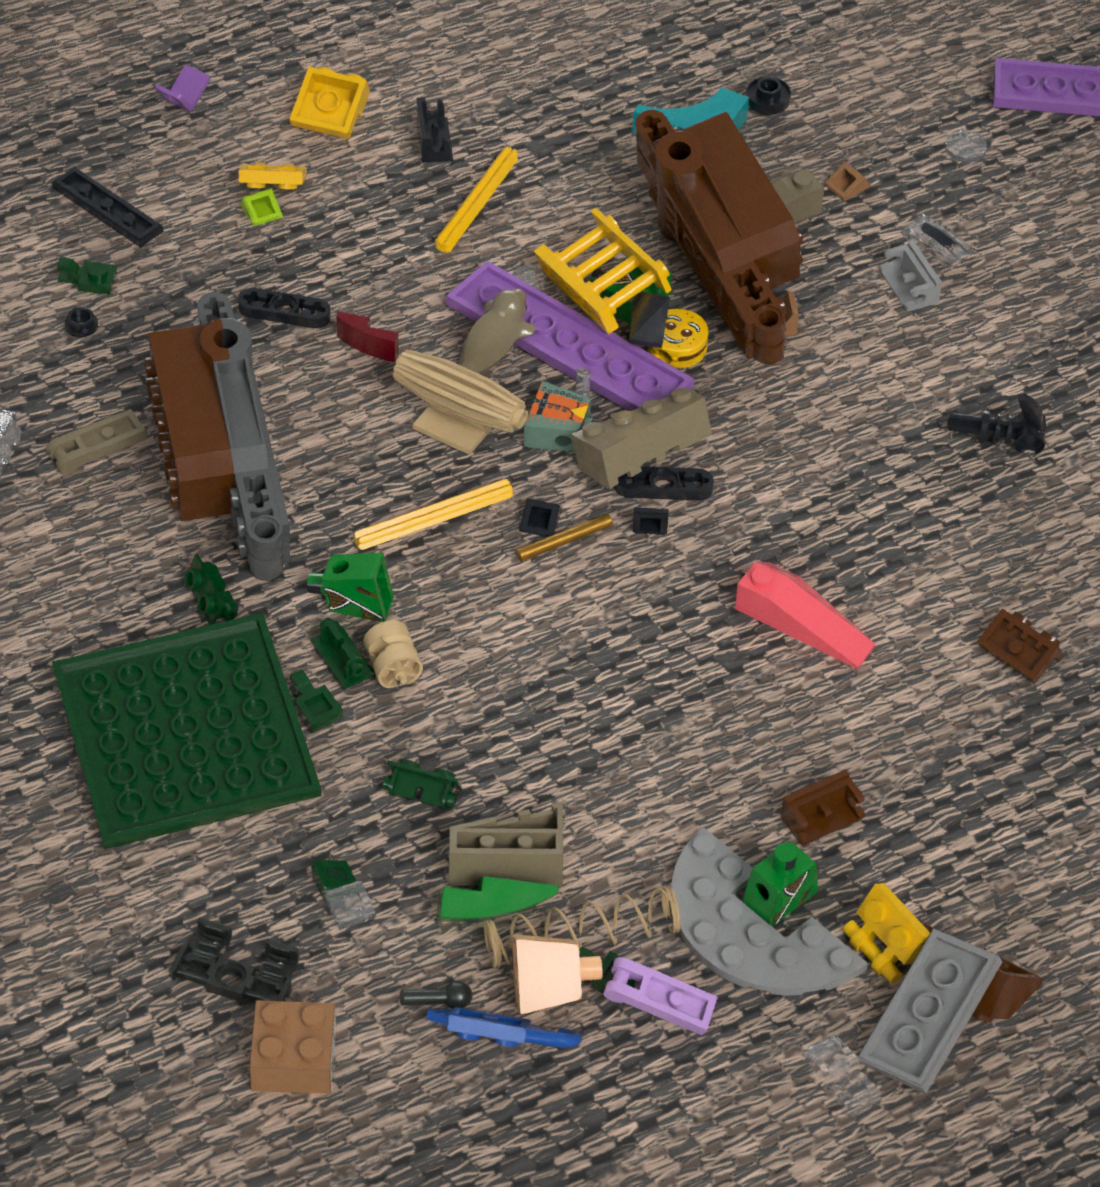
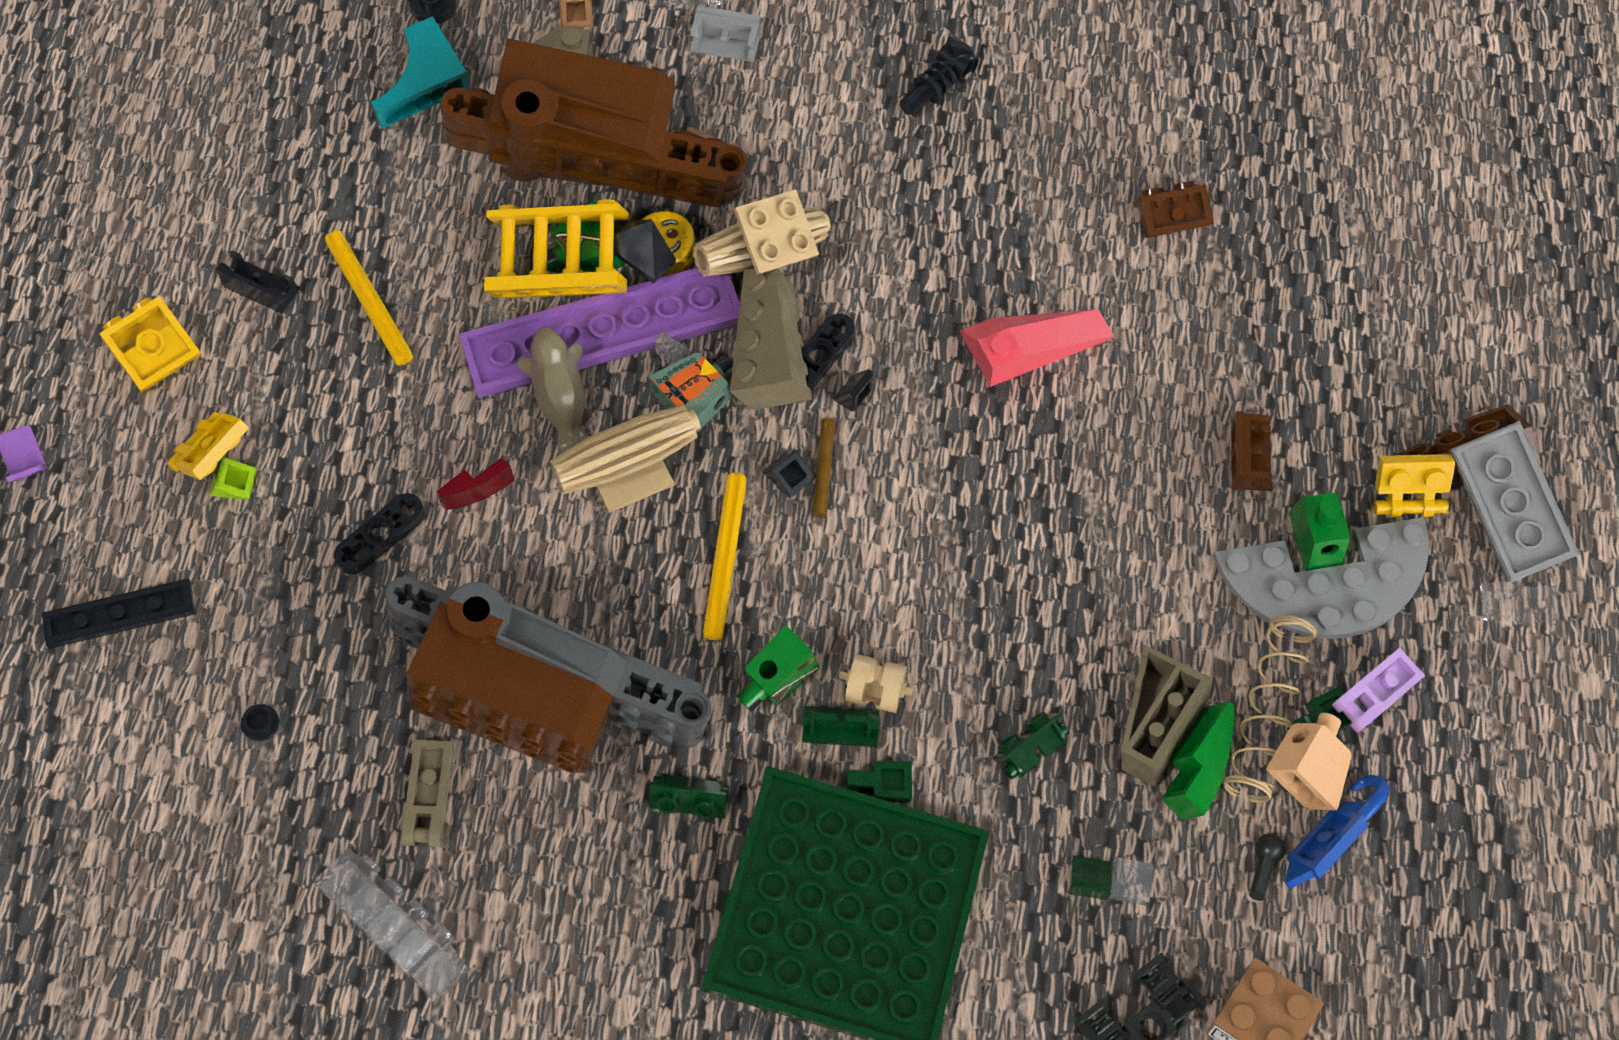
camera: 55 degrees left, 15 degrees up
dark green plate [57,256,117,295] -> none
none -> tan plate [693,189,831,277]

